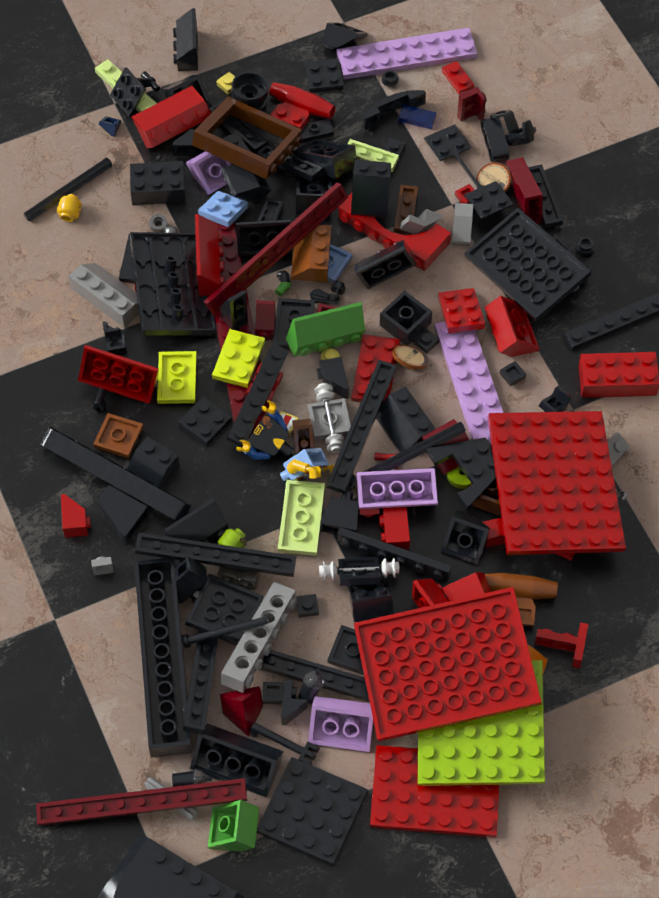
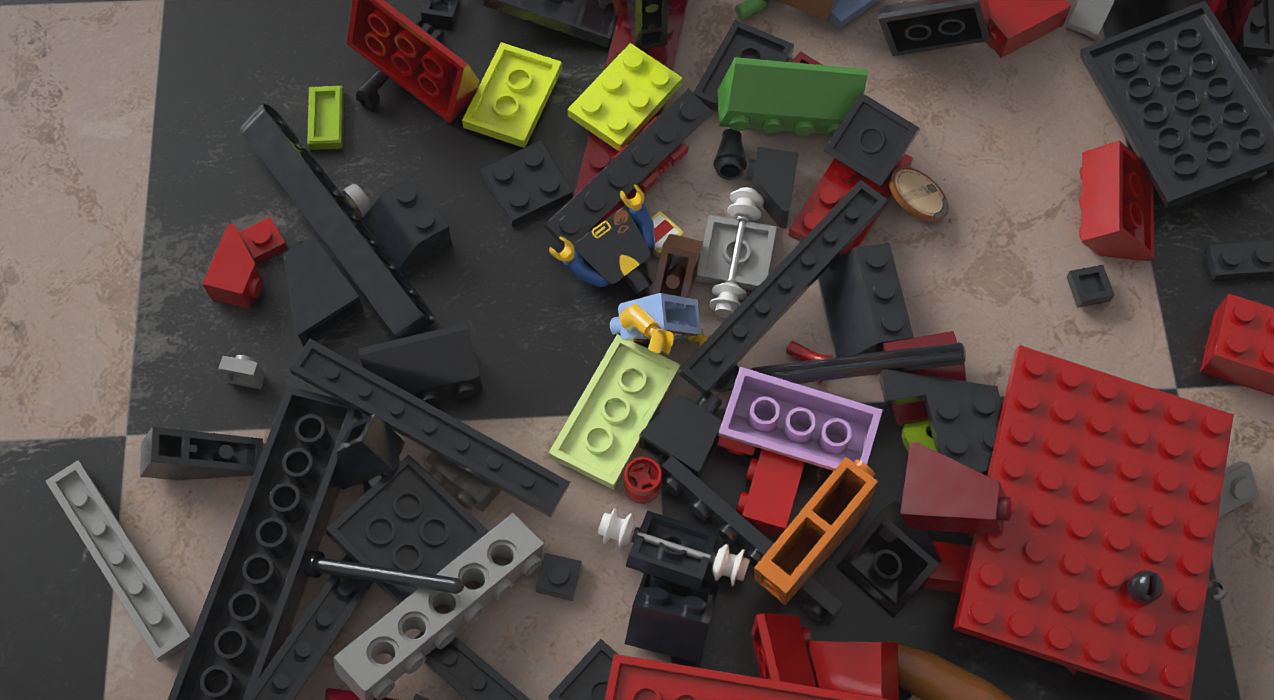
camera: 20 degrees right, 5 degrees up
dark orange plate [93,413,144,459] -> none
lime head [218,528,247,548] -> none
dark red slope [255,300,276,341] -> none
black piece [309,281,346,304] -> none
light yellow plate [321,348,340,360] -> none
black brick [380,290,432,345] -> none
black plate [413,328,439,354] -> none
lavender plate [434,321,503,444] -> none
red plate [438,288,485,334] -> none
black bracket [539,386,572,412] -> none
none -> light grey plate [46,460,192,663]
none -> black slope [140,427,263,480]
none -> red plate [239,217,288,265]
none -> lime tile [307,86,344,150]
none -> light grey tile [342,184,372,219]
none -> red wheel [624,457,662,504]
none -> black cone [713,129,747,180]
none -> orange slope [754,457,878,605]
none -> black plate [823,92,920,188]
none -> dark red slope [900,442,1011,535]
none -> black hinge [1127,570,1164,605]

